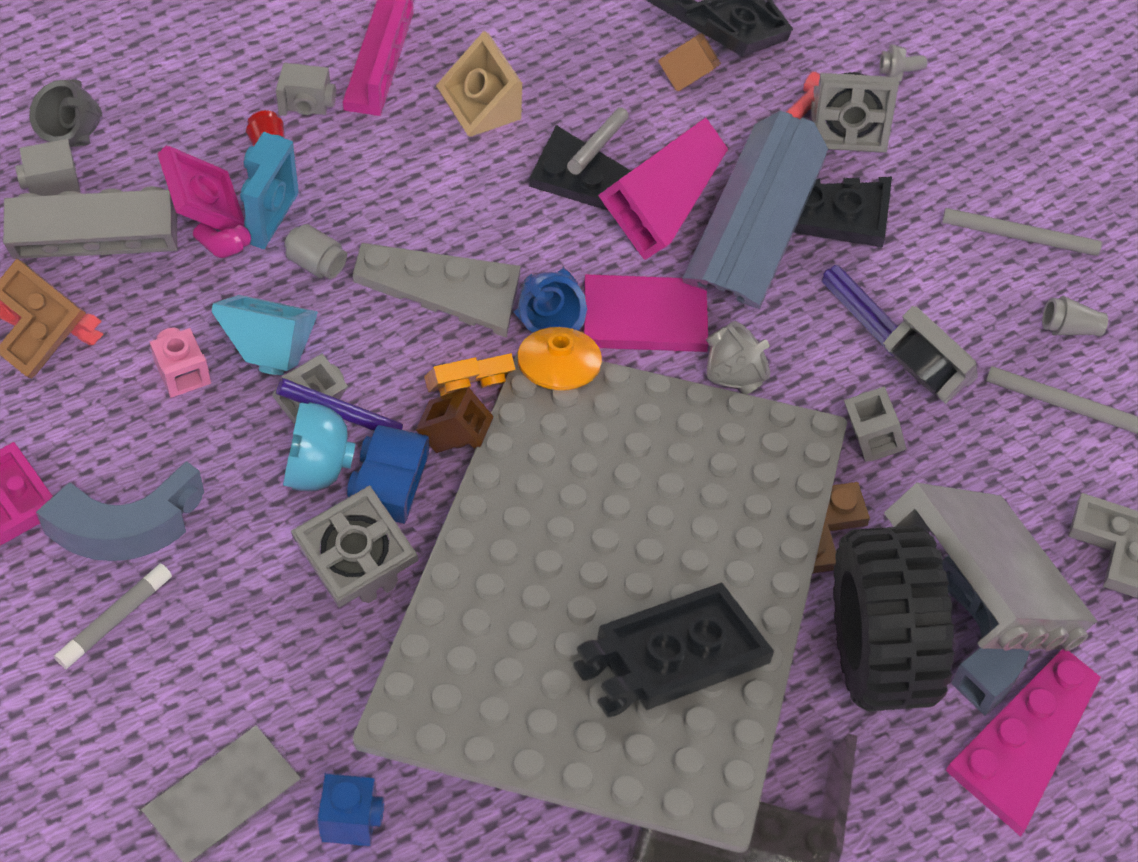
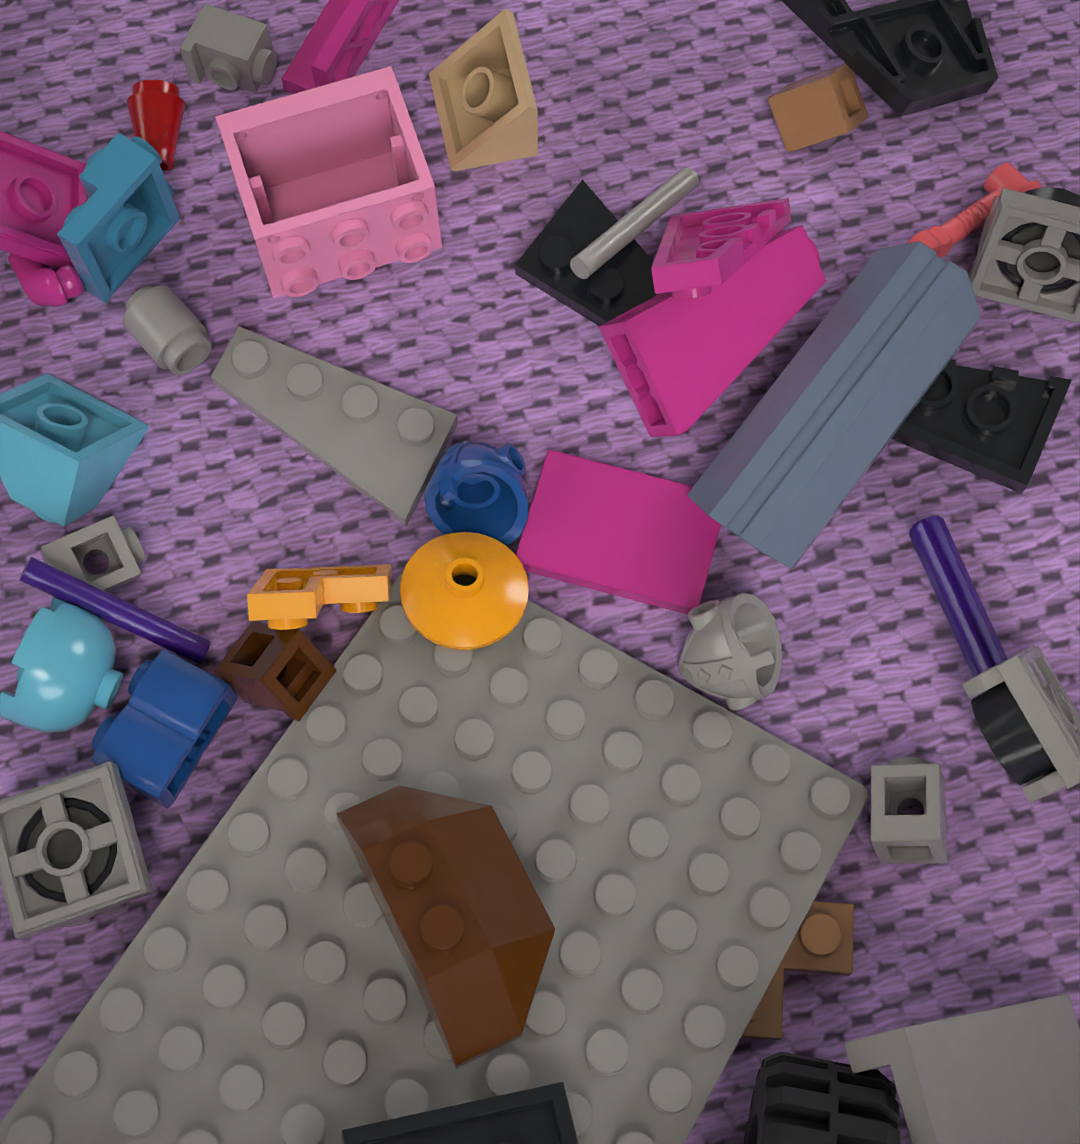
camera: 20 degrees right, 15 degrees up
none -> bright pink container [215,66,442,298]
none -> reddish brown wedge [336,785,555,1069]
none -> dark pink wing [651,198,791,300]

